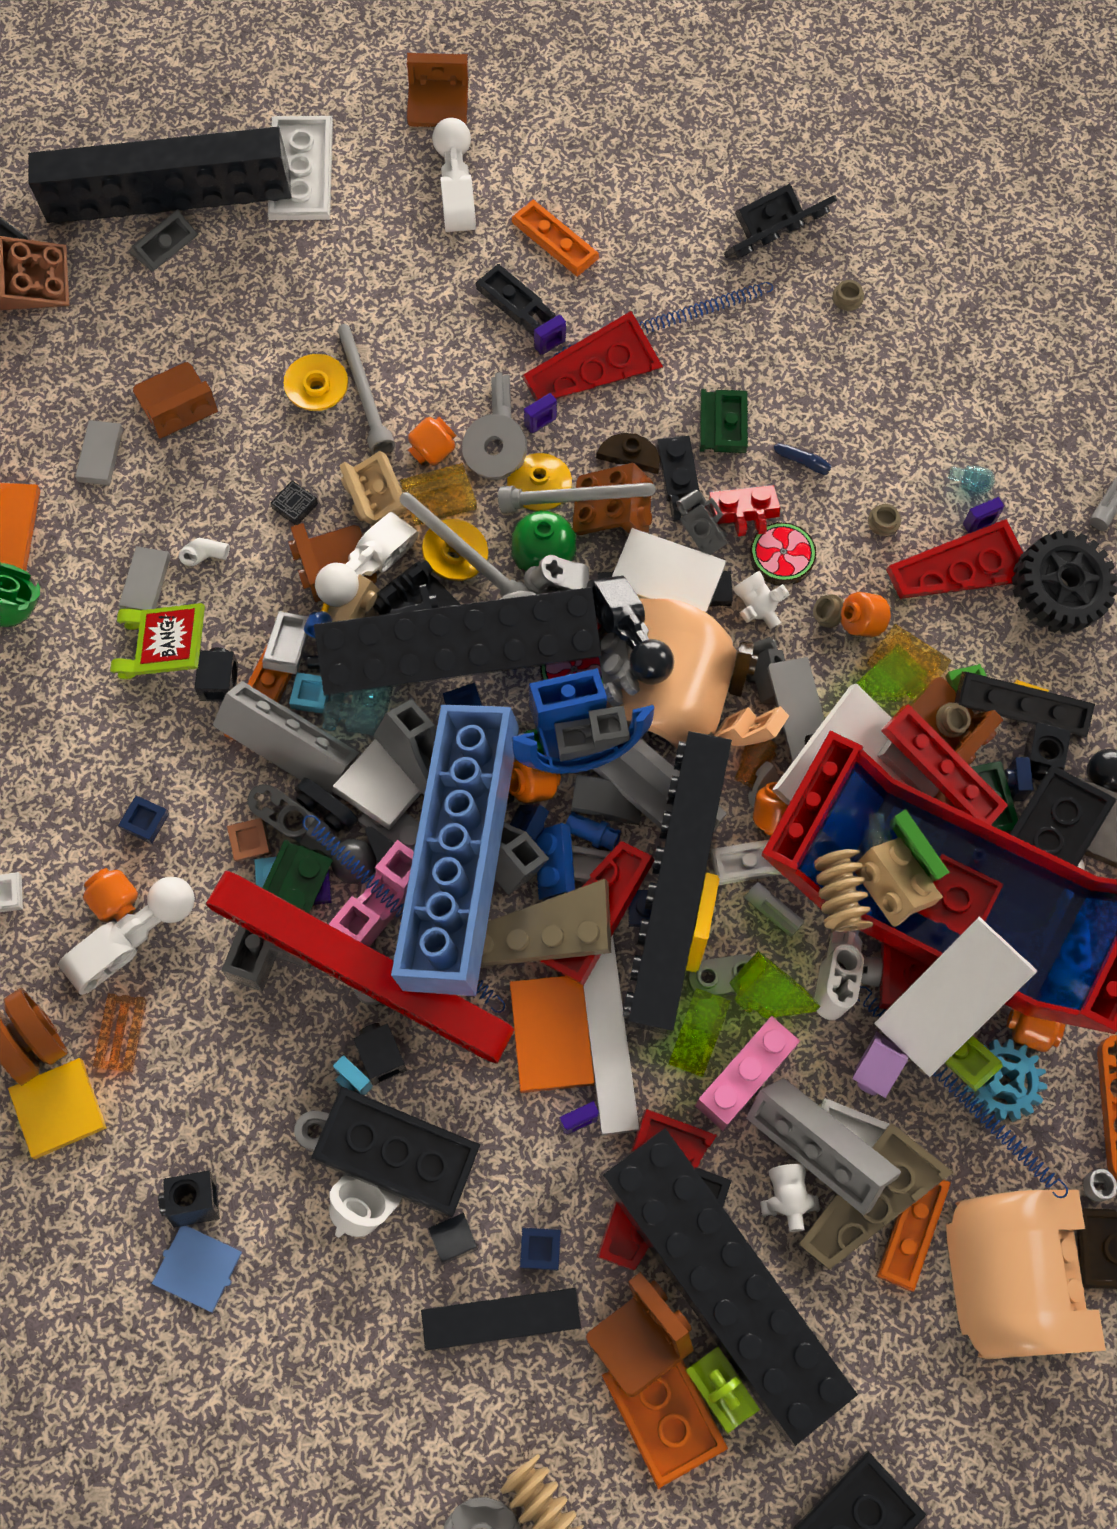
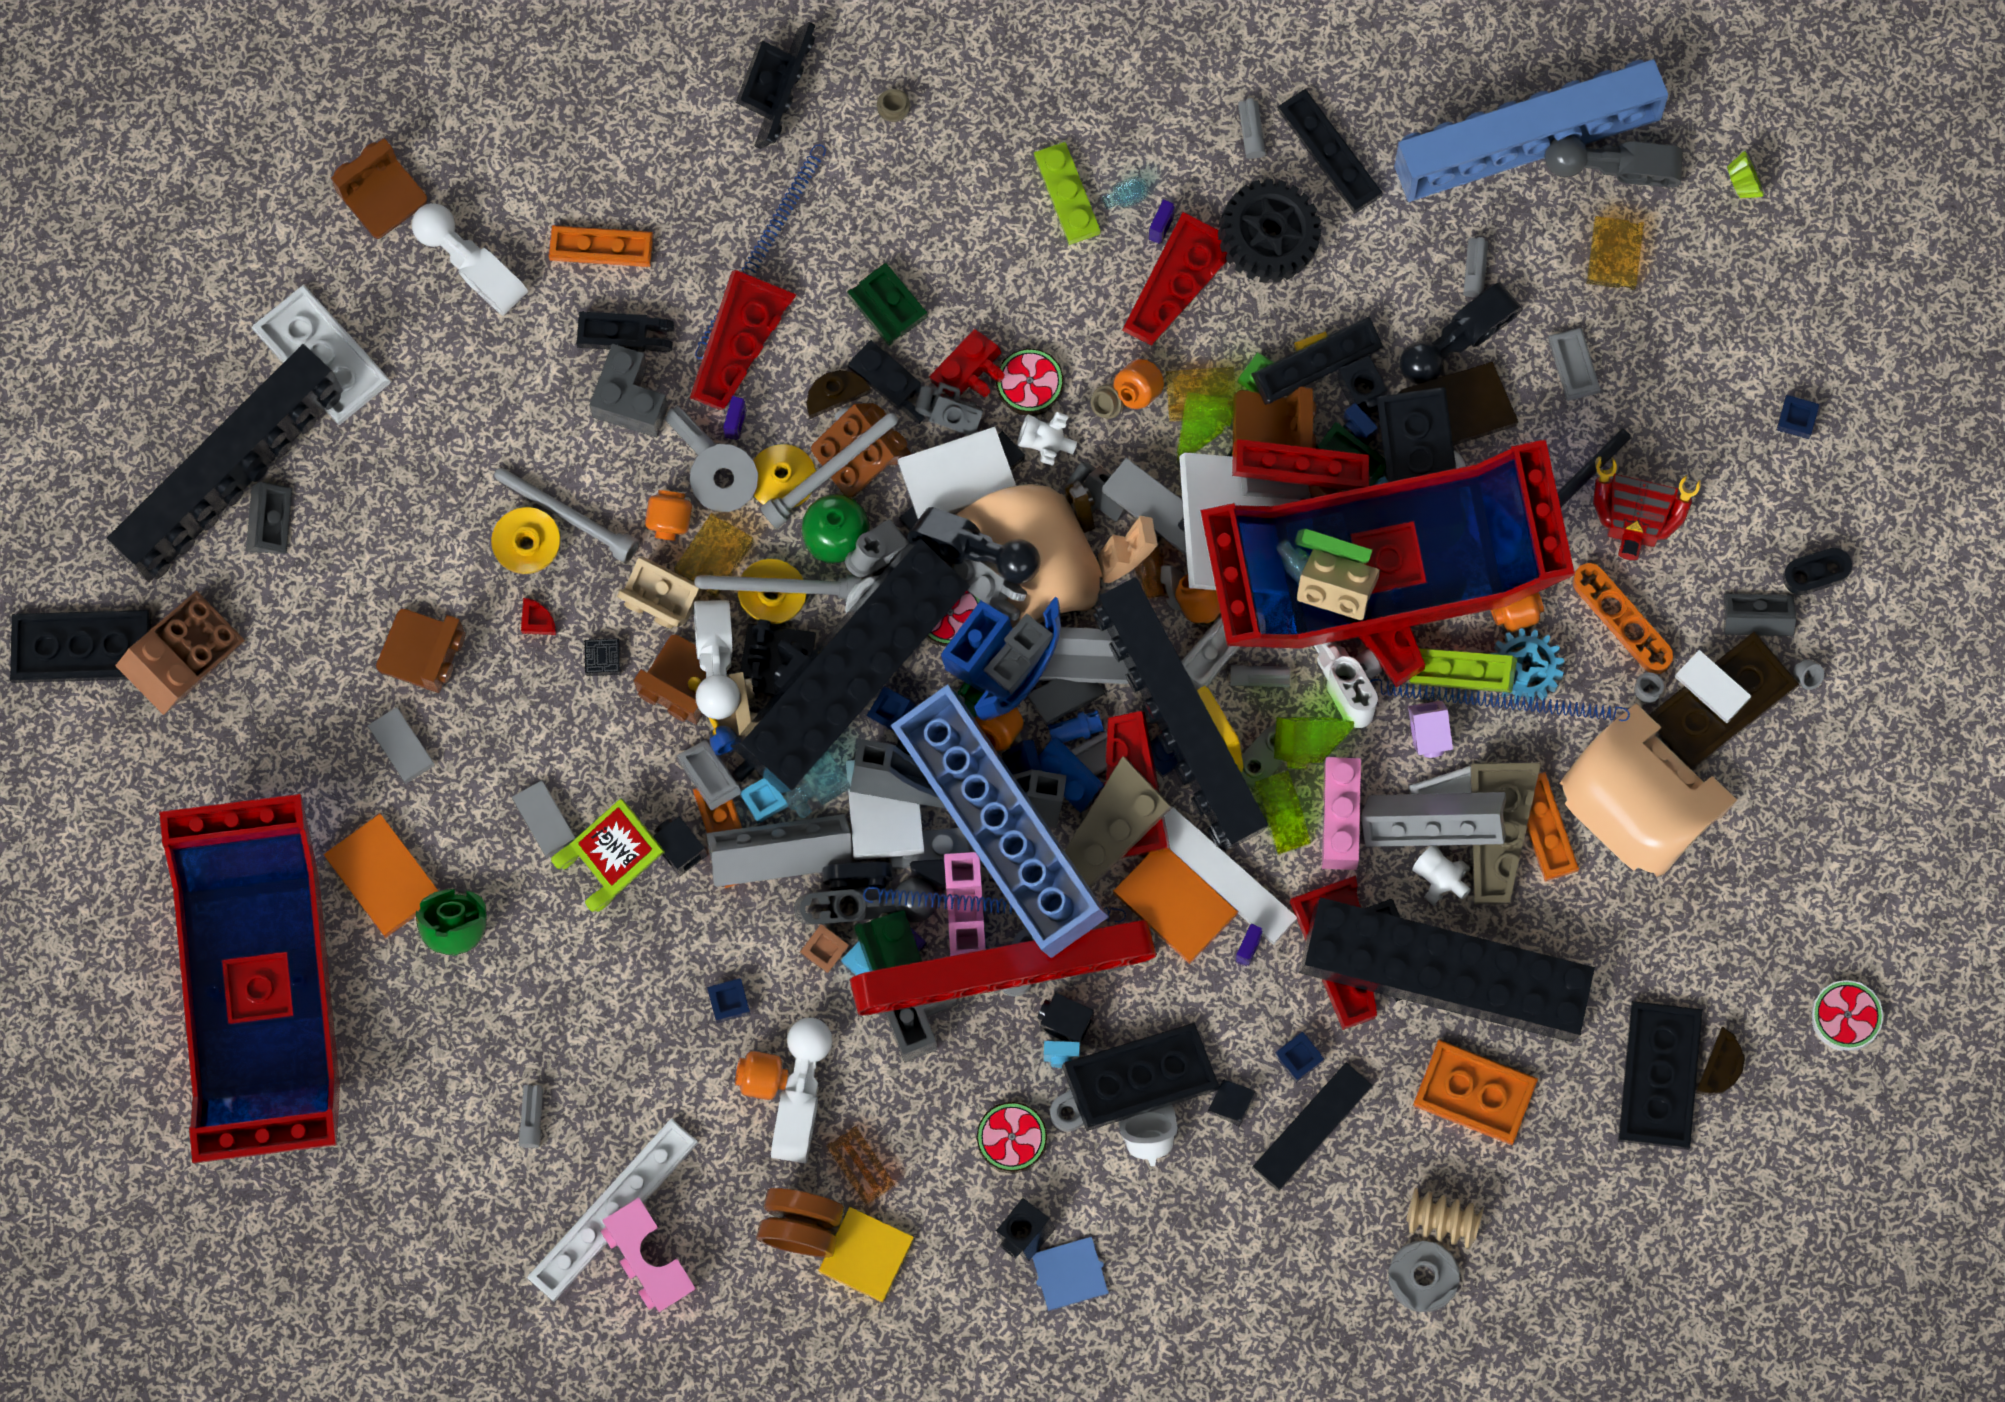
camera: 35 degrees left, 5 degrees up
white arm [179,538,230,566] -> none
dark purple tile [534,314,566,355] -> none
dark orange bracket [586,1272,694,1397] -> none
lime hips [685,1347,760,1434] -> none
dark blue piece [774,443,832,475] -> none
tan piece [814,849,873,932] -> none
dark tan plate [868,504,901,536] -> none
white tile [874,917,1037,1077] -> none
dark tan plate [936,703,971,738] -> none
none -> red tile [521,598,556,635]
none -> dark grey brick [589,344,668,438]
none -> tile [976,1102,1047,1174]
none -> lime plate [1034,141,1101,245]

